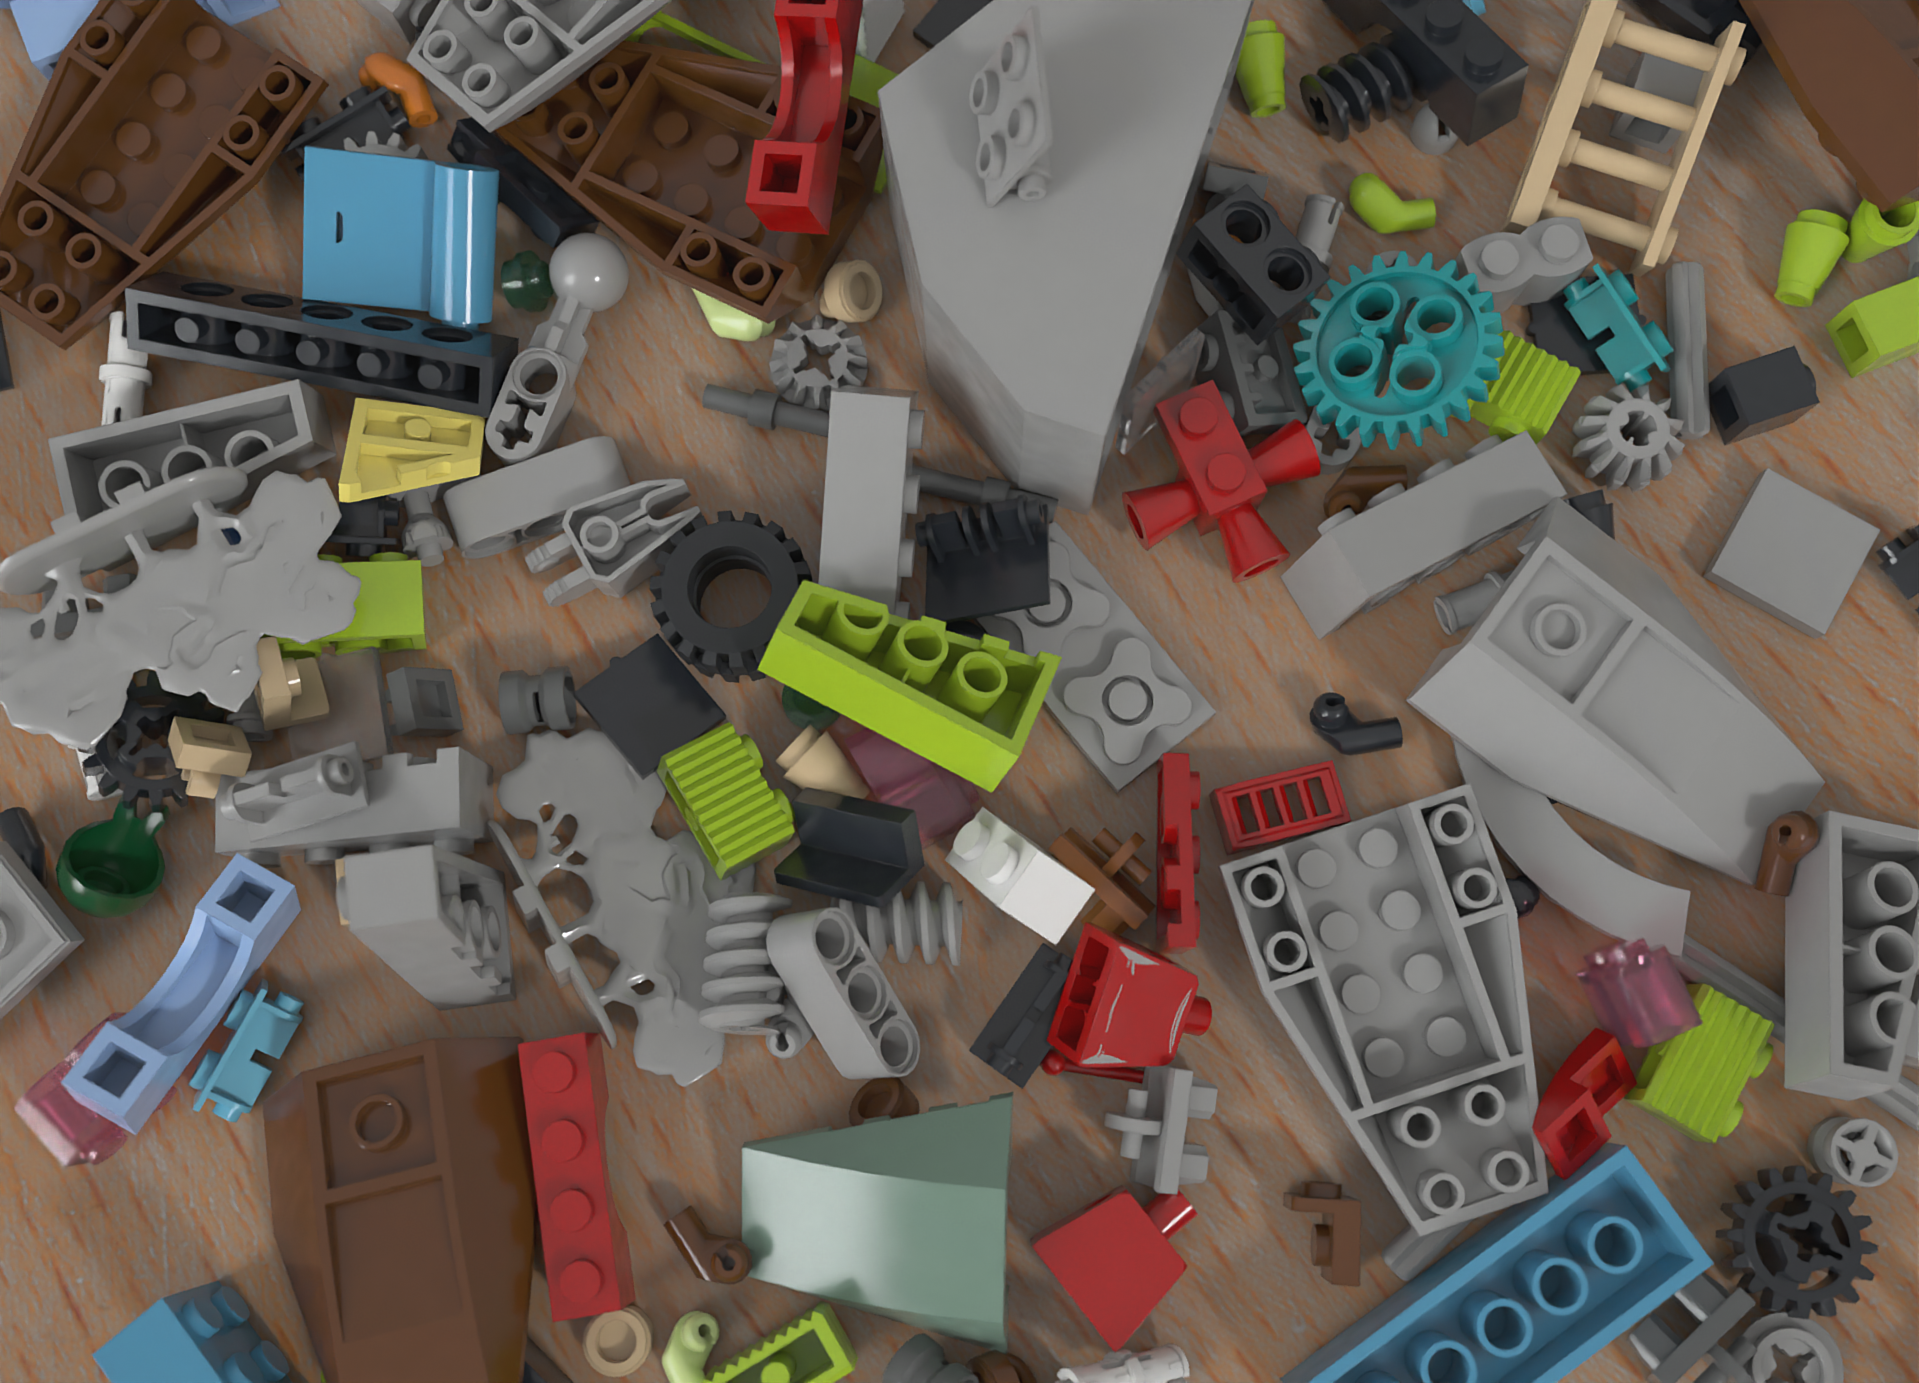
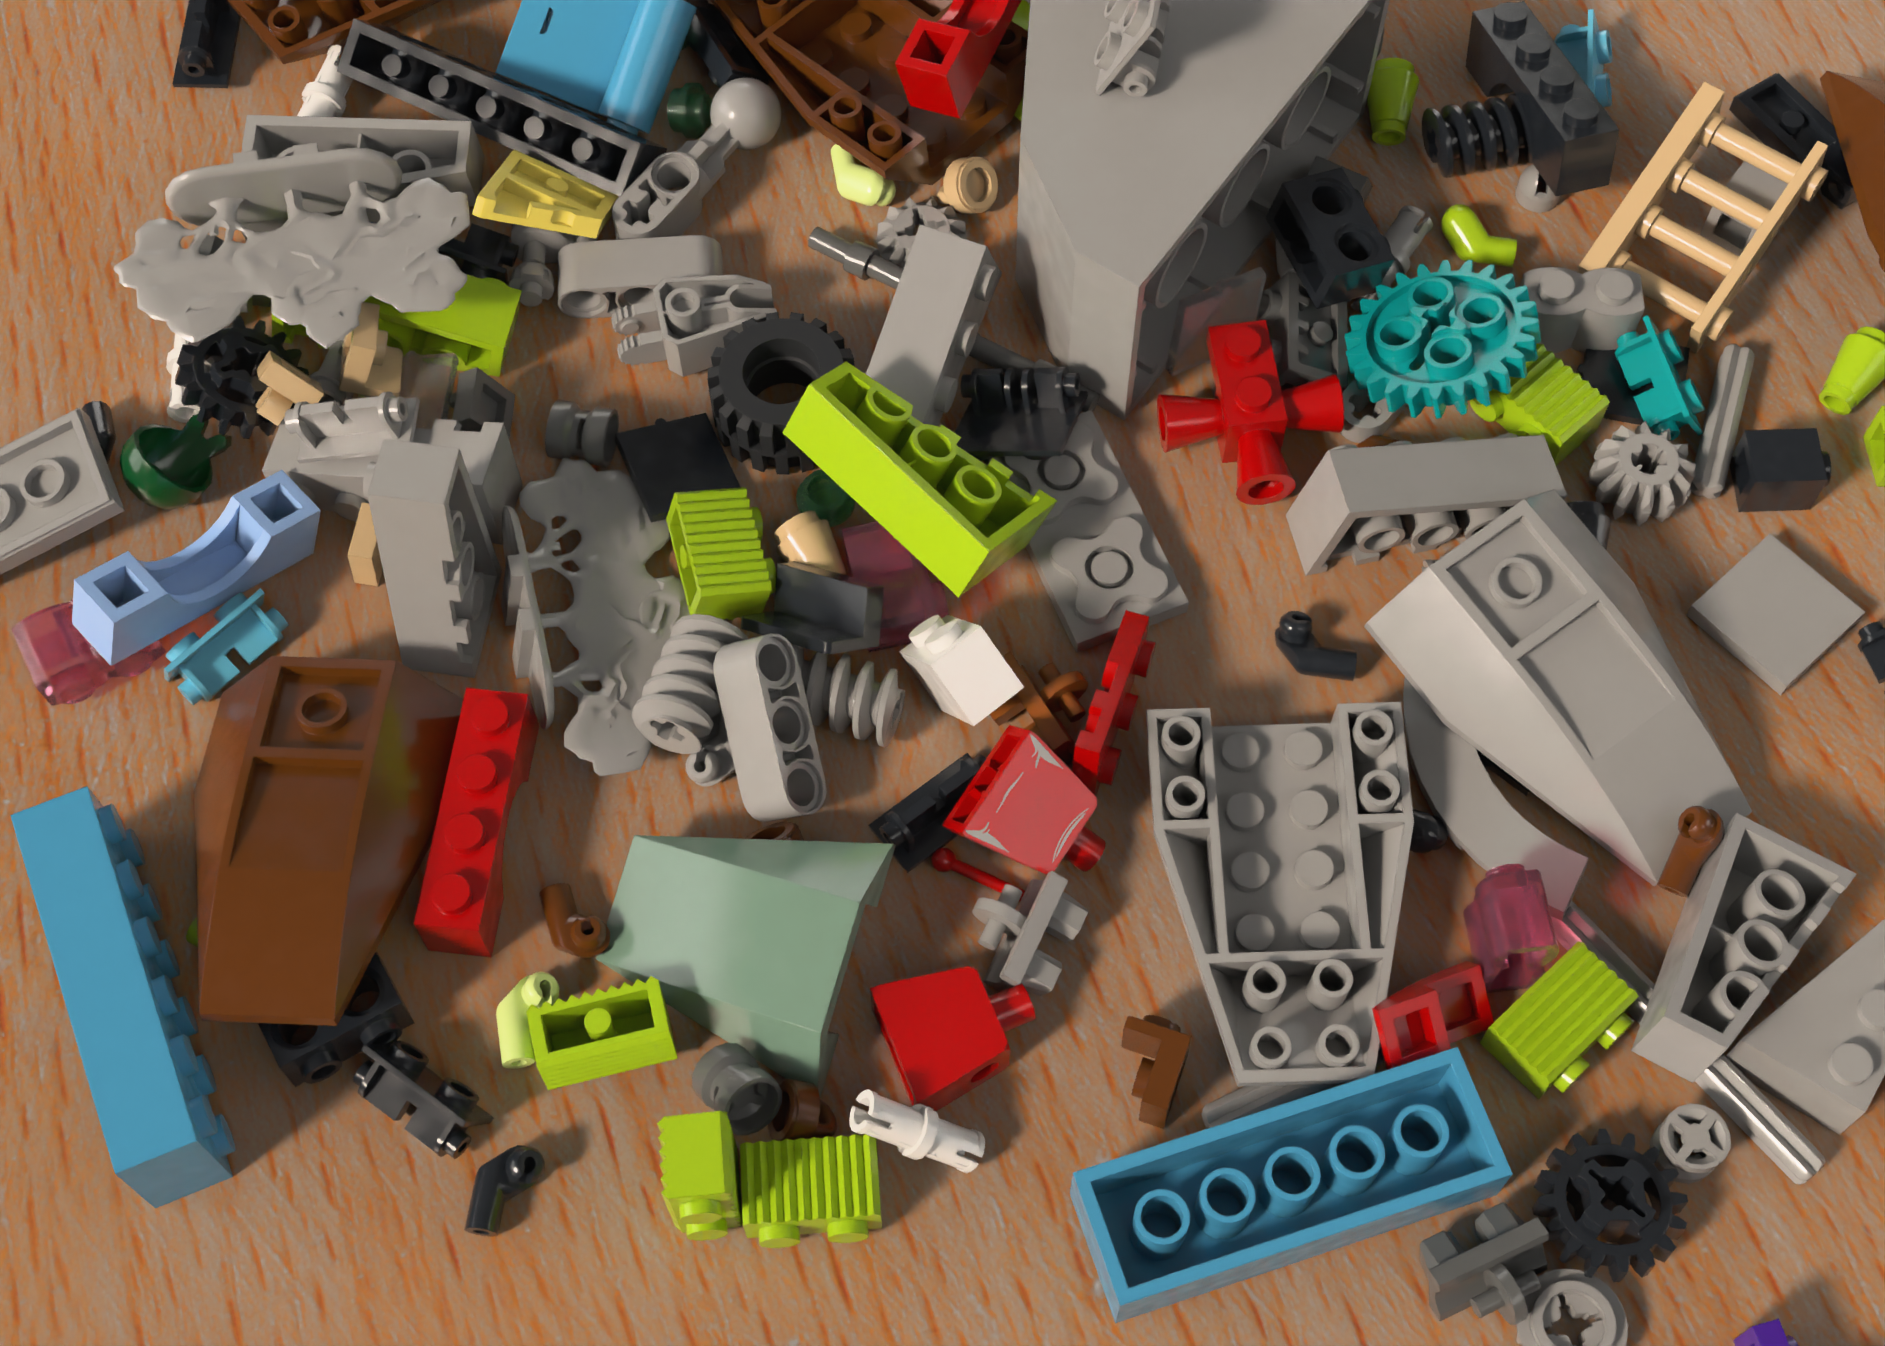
camera: 15 degrees right, 15 degrees down
tan tile [583,1304,654,1377] -> none
red slope [1209,760,1351,856] -> none

